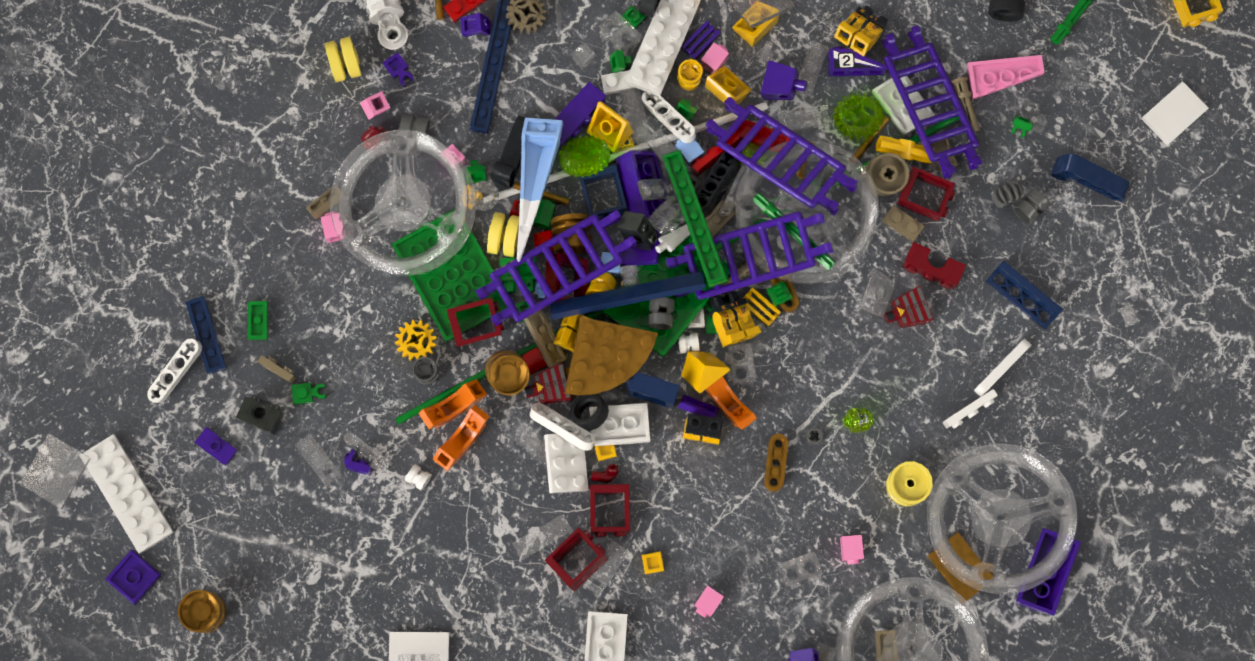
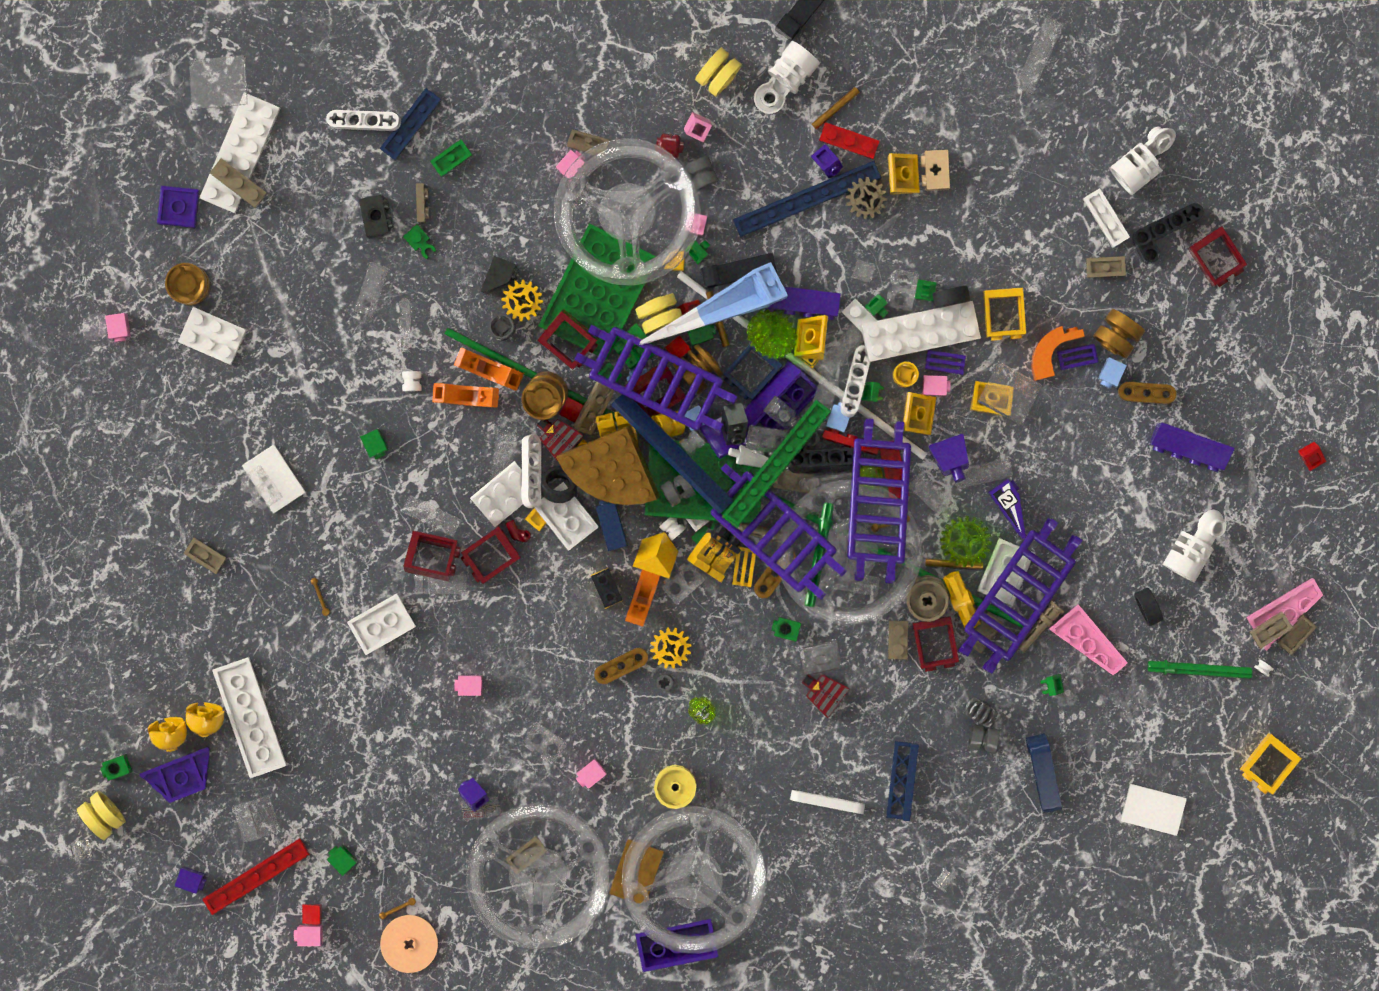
camera: 60 degrees right, 10 degrees up
dark purple plate [194,427,238,466] -> none
dark purple bracket [344,449,372,476] -> none
dark purple plate [382,52,414,87] -> none
clear gear [469,181,499,211] -> none
yellow tile [642,551,664,575] -> none
dark purple tile [678,394,719,418] -> none
clear plate [758,40,775,67] -> none
green tile [766,281,793,308] -> none
hips [834,6,888,57] -> none
dark red arch [902,242,966,290] -> none
white plate [942,389,998,429] -> none
none -> white plate [178,307,247,365]
none -> dark tan plate [210,158,268,208]
none -> green brick [360,429,389,460]
none -> pearl dark grey slope [480,256,518,294]
none -> yellow gear [650,627,691,669]
none -> green brick [771,617,801,642]

